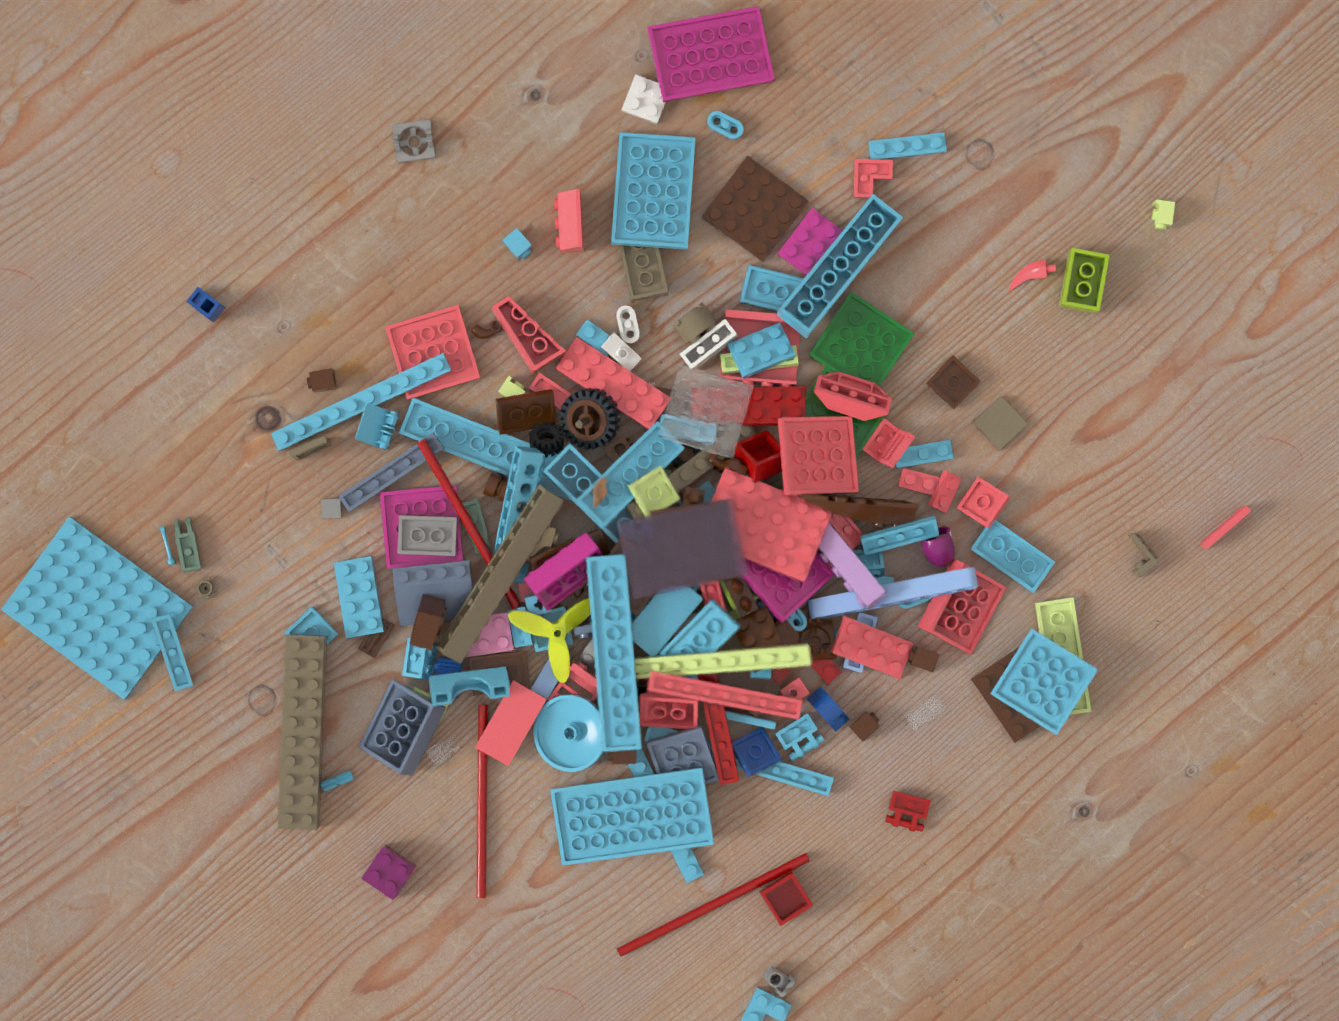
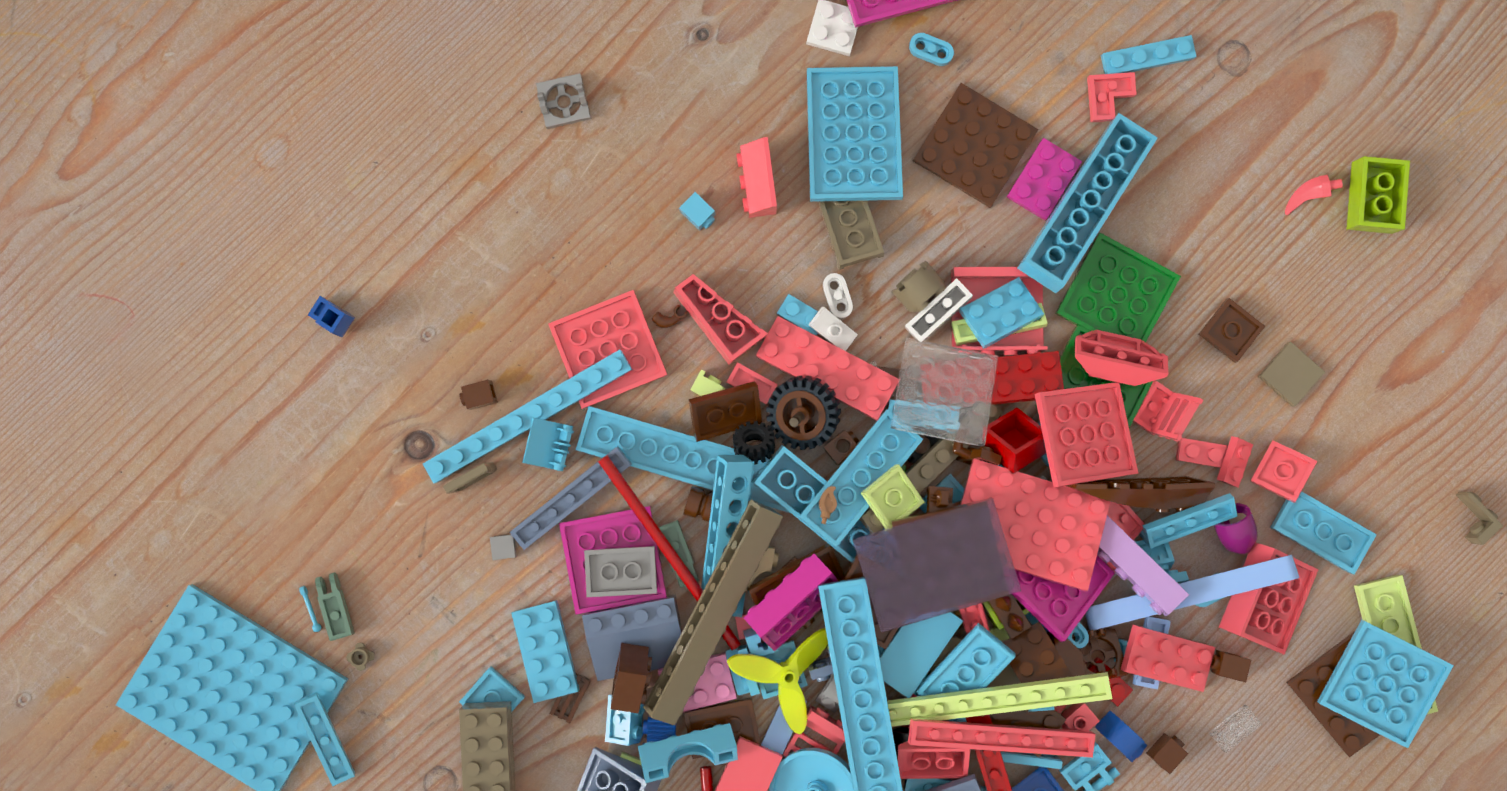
camera: 10 degrees left, 0 degrees up
medium azure tile [740,265,804,312] -> none
medium azure plate [896,440,954,469] -> none
yellowish green brick [1152,200,1175,230] -> none

